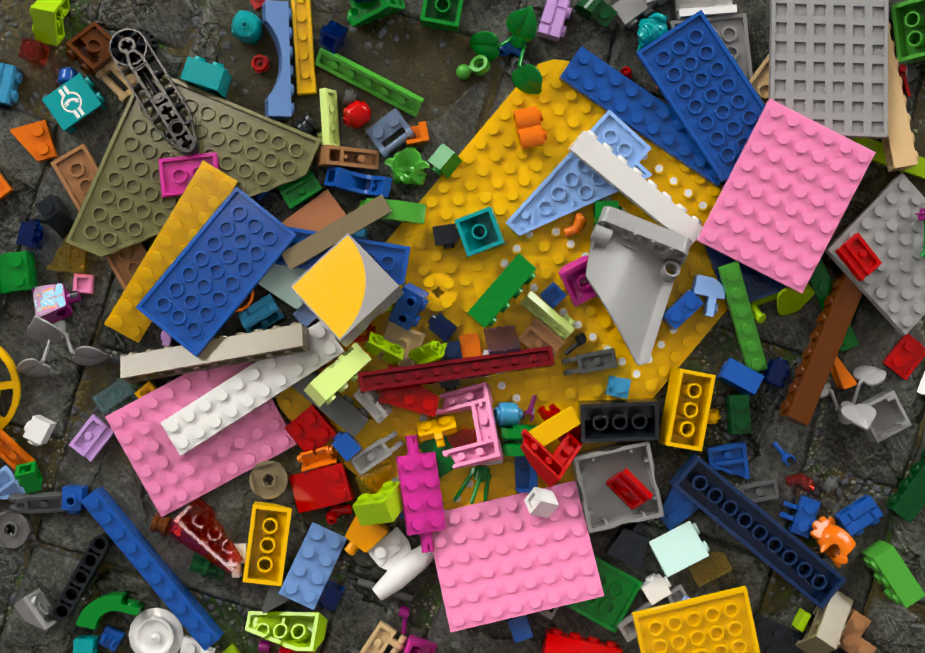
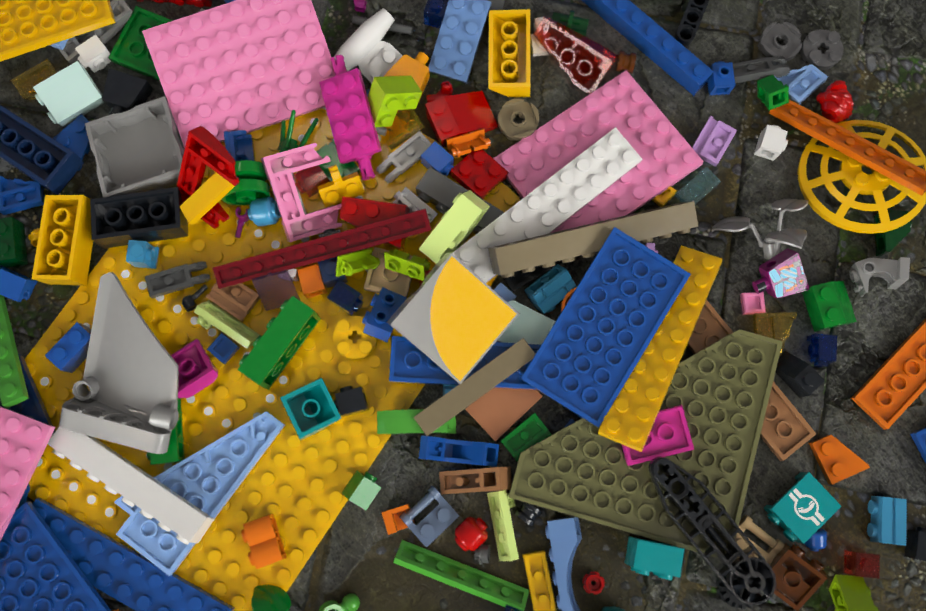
camera: 165 degrees right, 10 degrees down
bright green hair [384,146,430,185] -> none
white panel [524,487,559,518] -> none
orange arm [563,212,587,238] -> none
red plate [605,468,653,510] -> none
light blue brick [691,274,725,317] -> none

